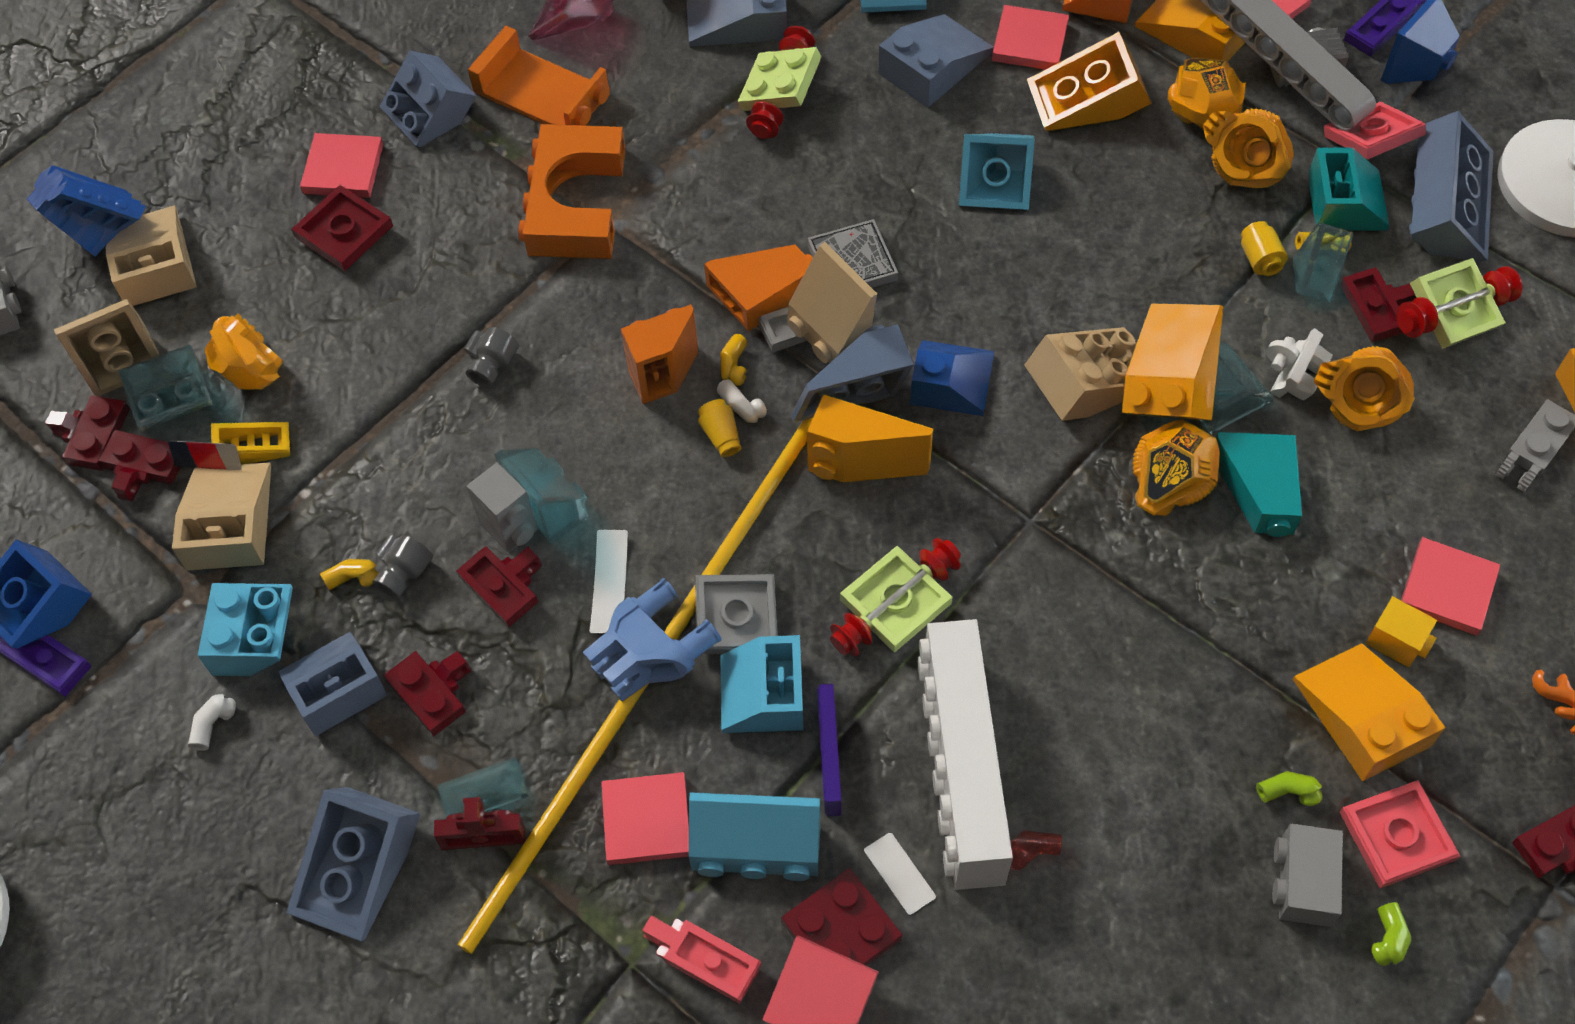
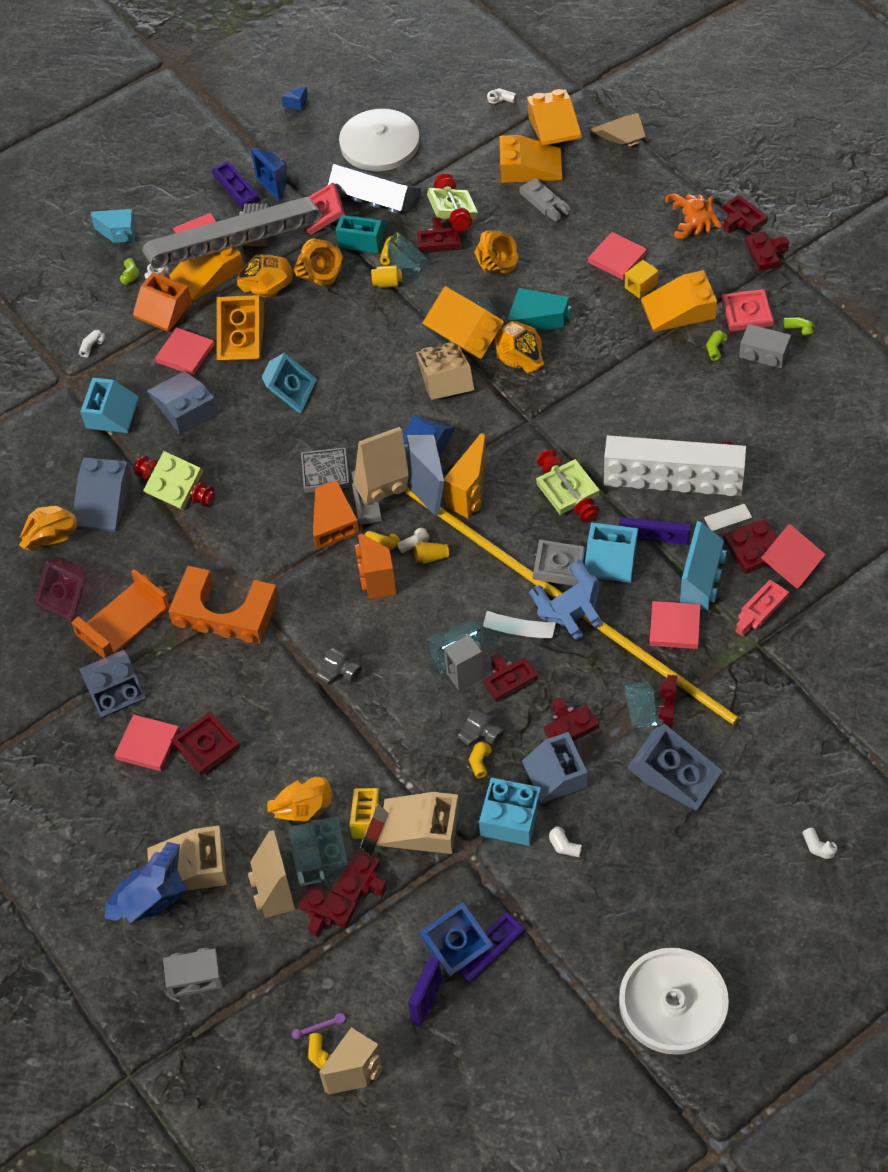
camera: 75 degrees left, 5 degrees down
white hips [1266,328,1333,401] -> none

